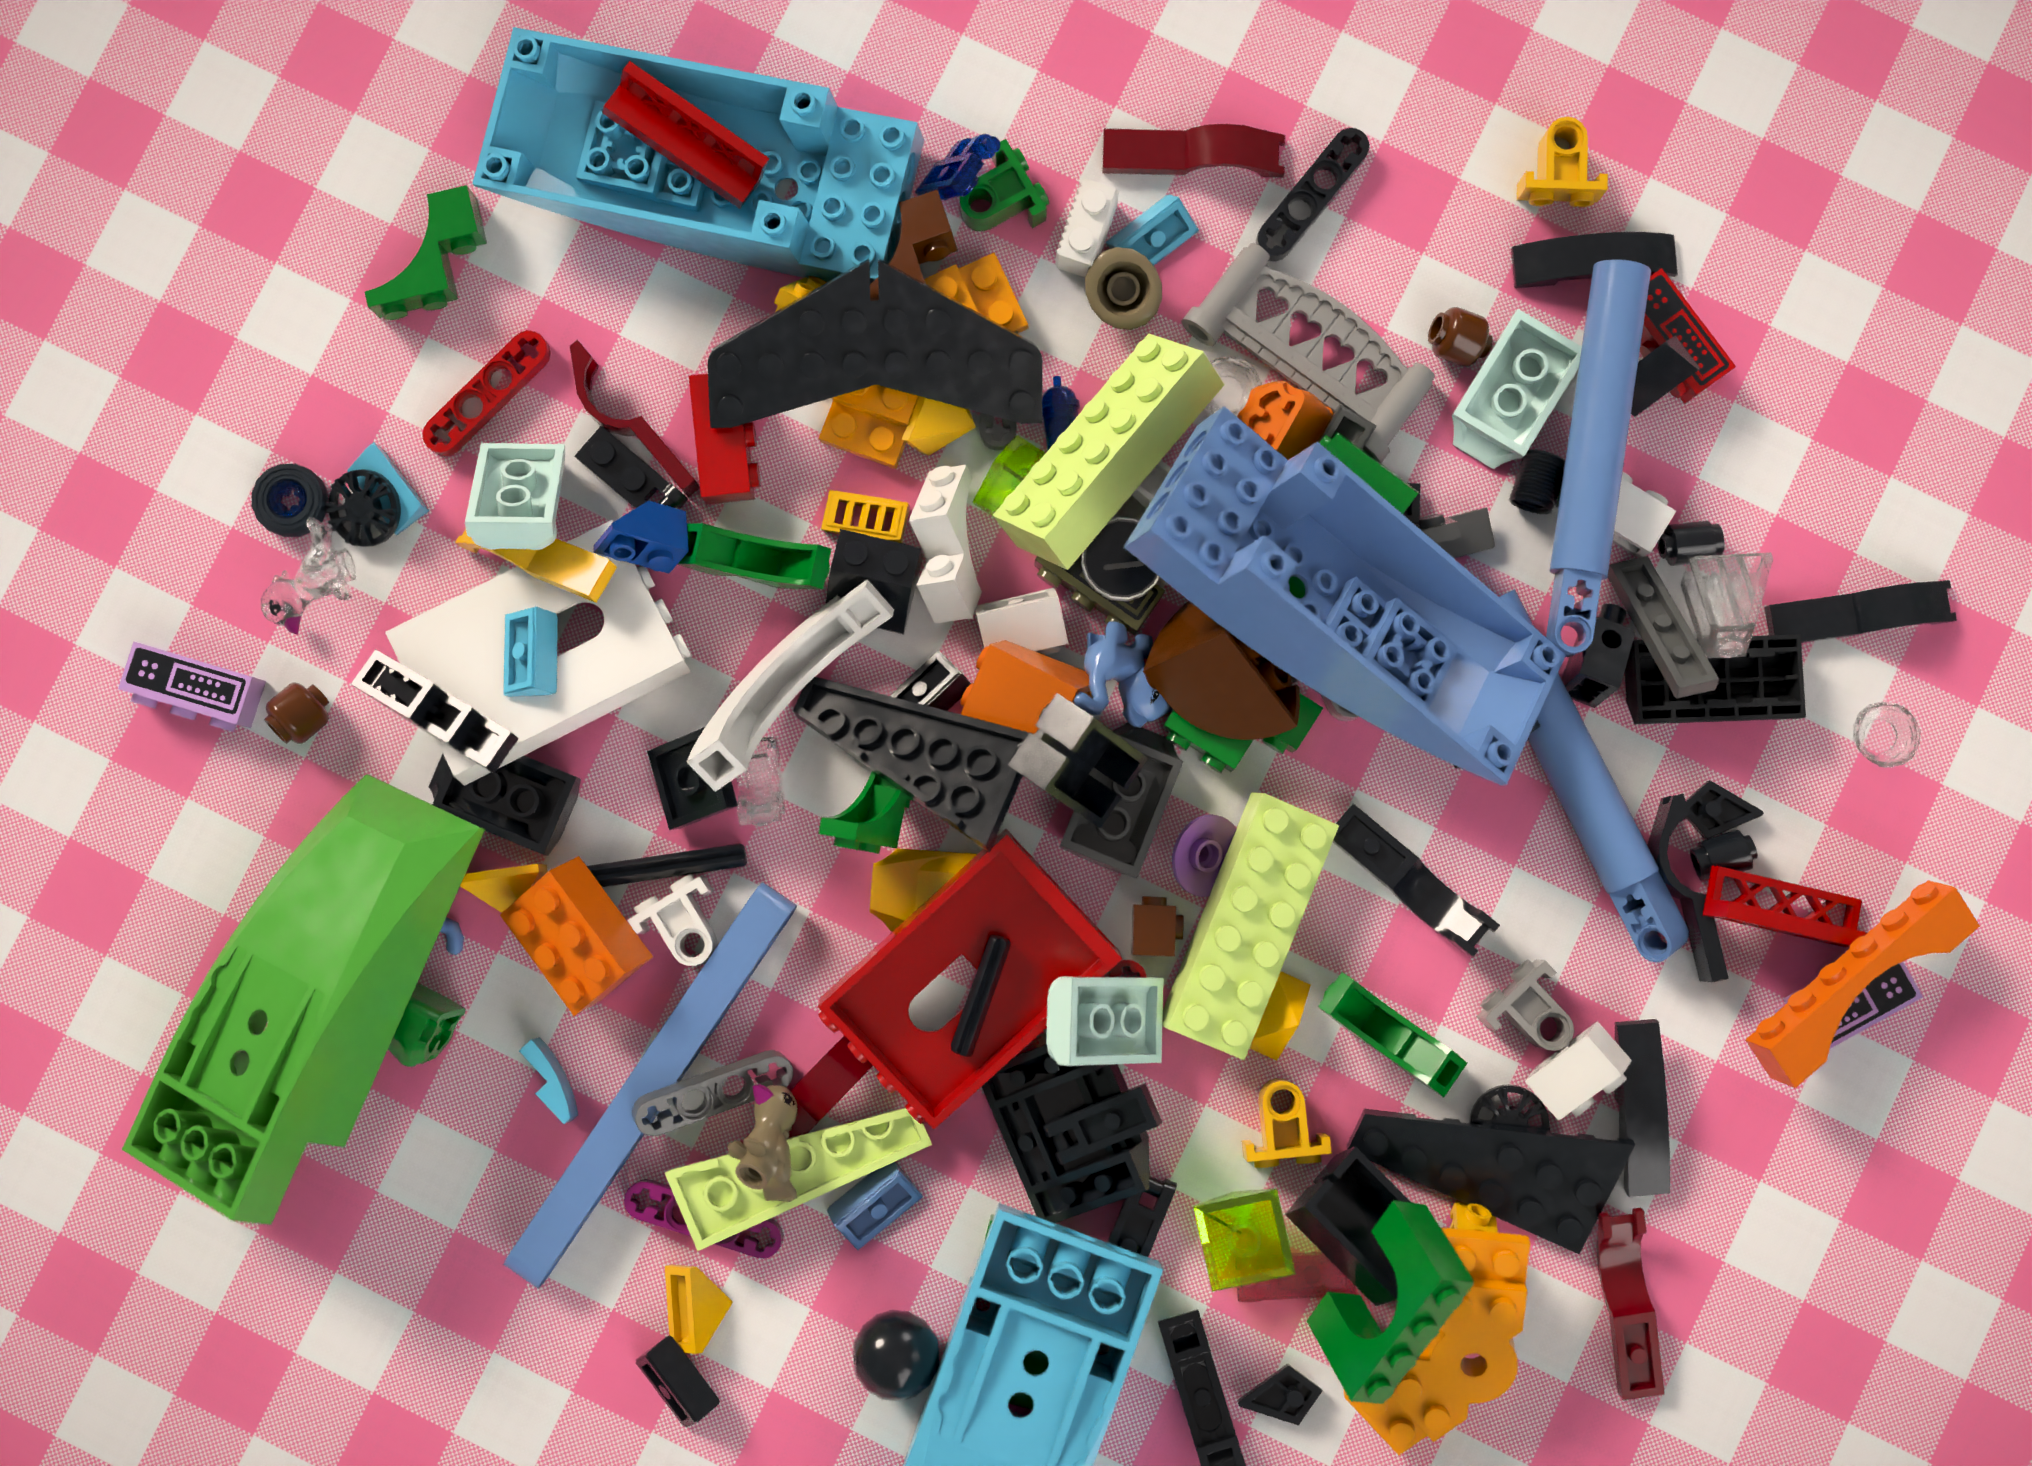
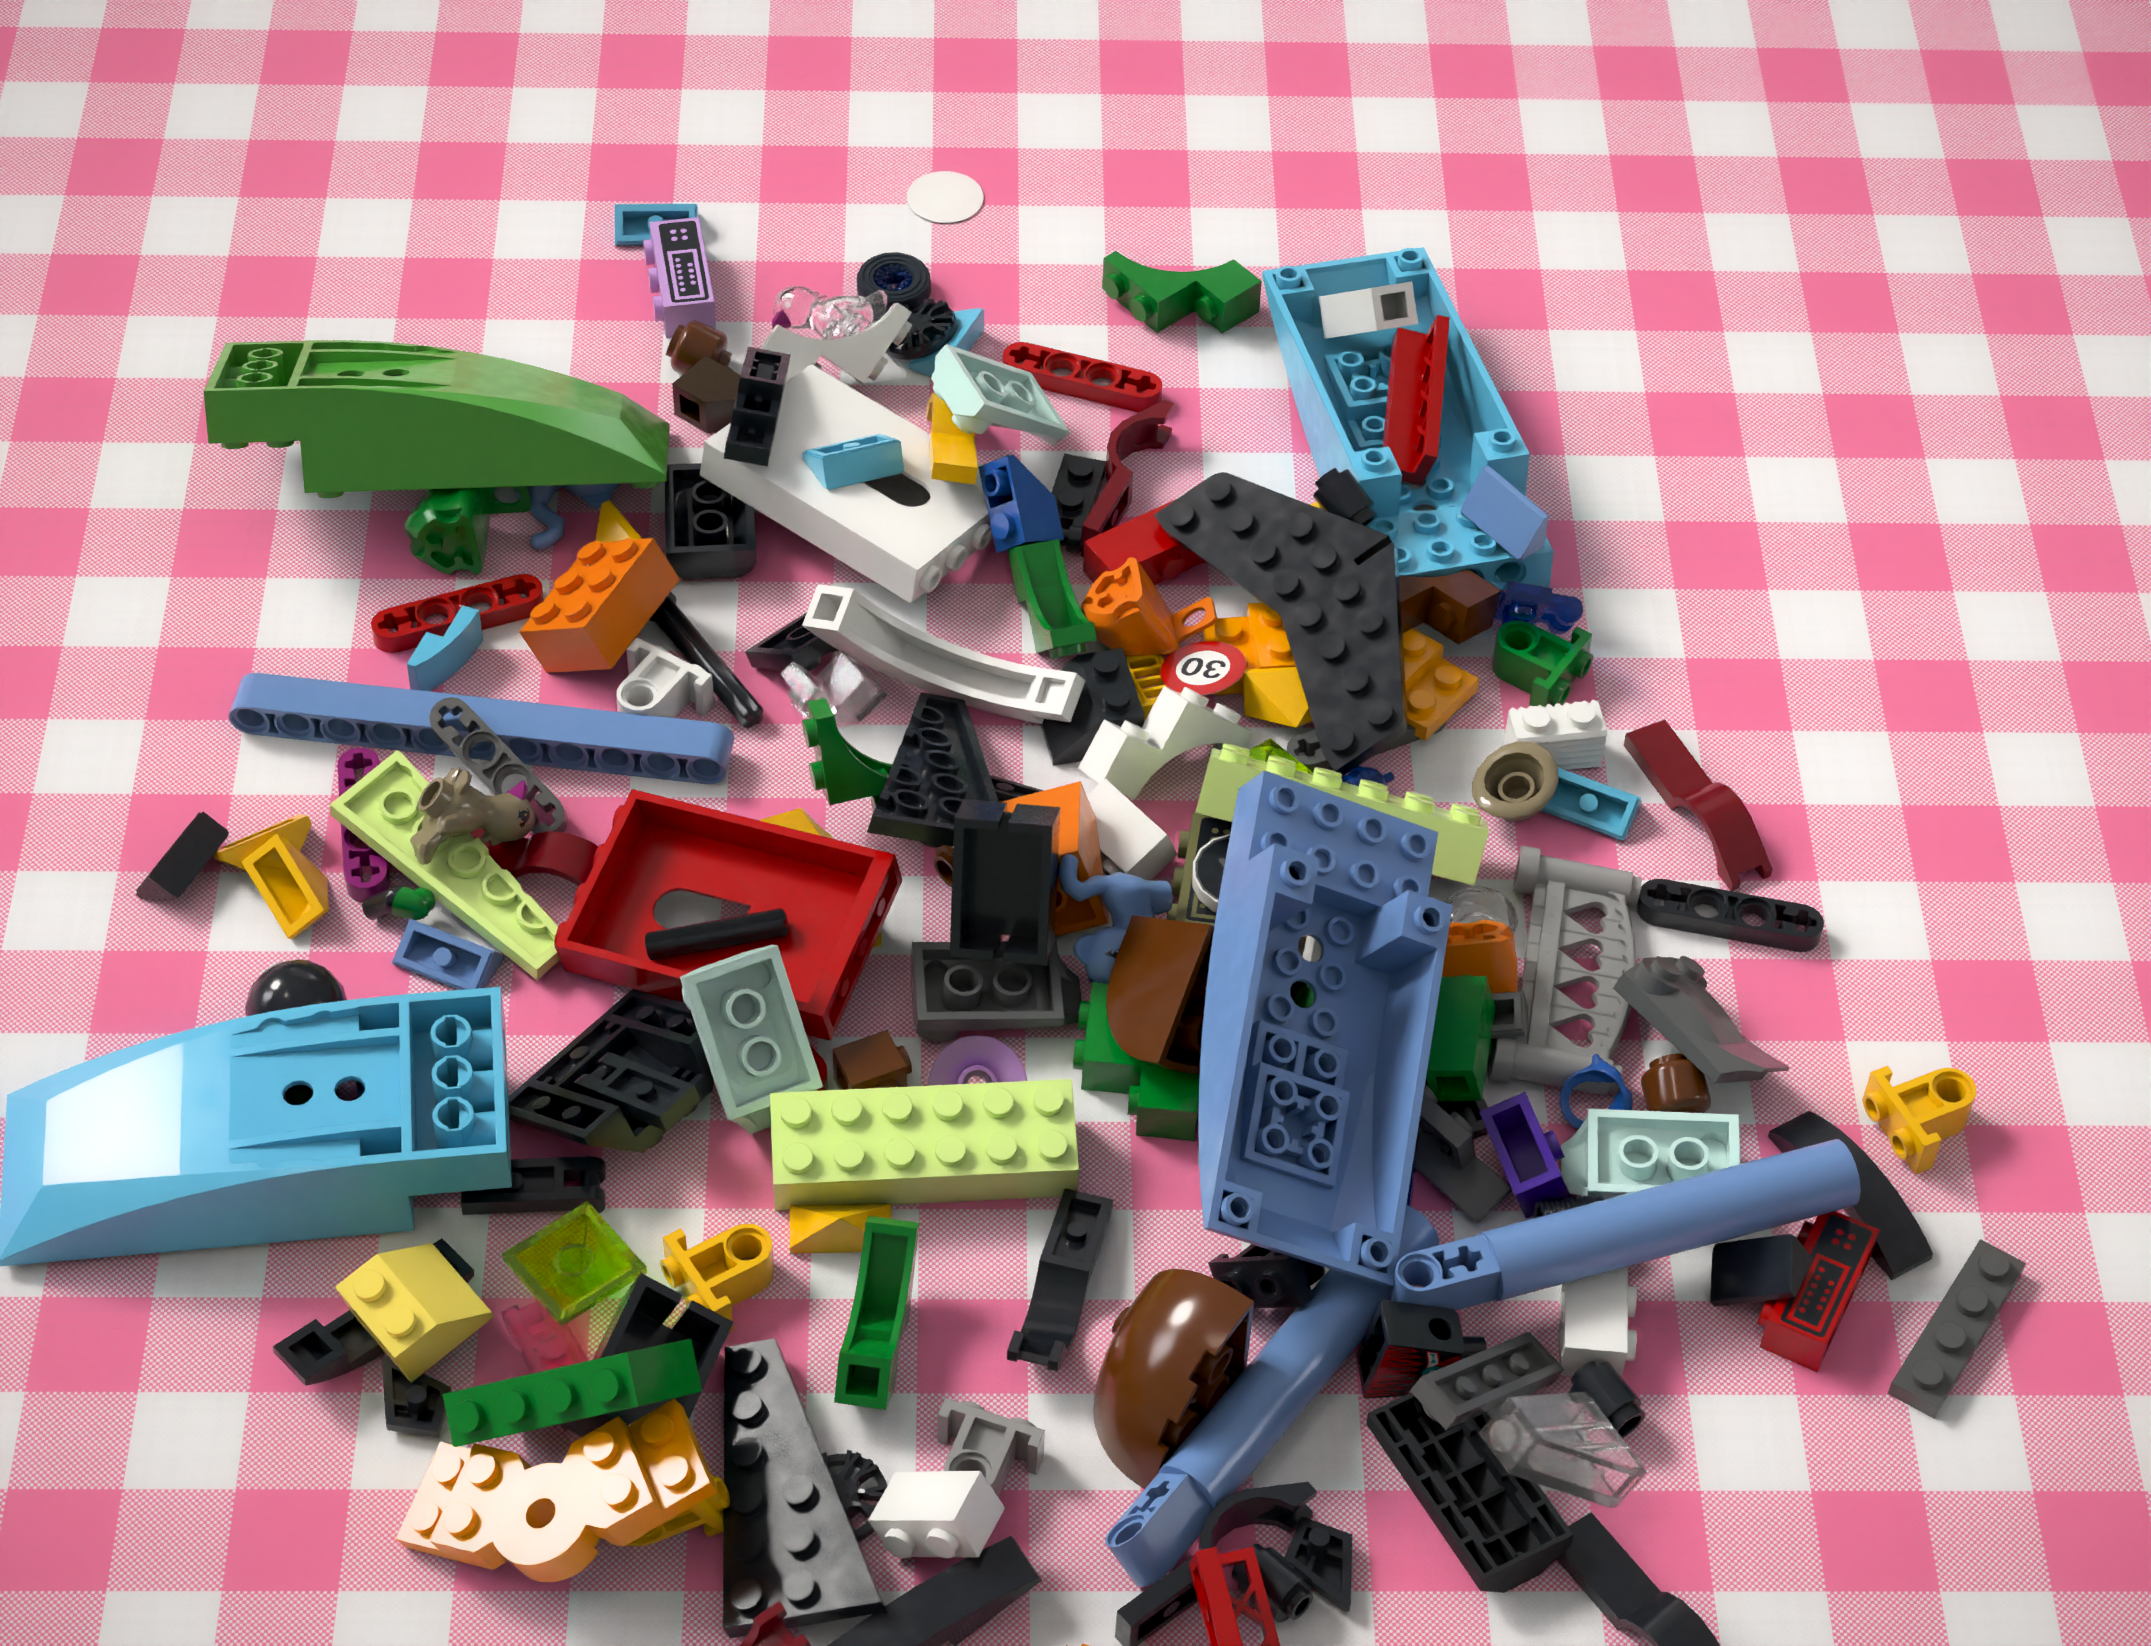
camera: 60 degrees right, 35 degrees down
none -> yellow slope [241,834,329,939]
none -> light yellow slope [335,1243,494,1383]
none -> arm [362,886,435,920]
none -> red beam [371,574,544,653]
none -> medium azure slope [615,204,698,246]
none -> dark brown slope [672,355,740,433]
none -> white arch [760,303,912,384]
none -> white sticker [907,171,984,223]
none -> orange piece [1081,557,1217,656]
none -> reddish brown brick [1093,1269,1254,1489]
none -> sticker [1160,641,1246,695]
none -> black brick [1313,468,1377,526]
none -> white slope [1318,281,1418,339]
none -> medium blue slope [1461,465,1549,561]
none -> dark purple brick [1479,1092,1572,1219]
none -> blue piece [1559,1054,1633,1129]
none -> dark grey slope [1613,956,1789,1084]
none -> dark grey plate [1888,1239,2026,1419]

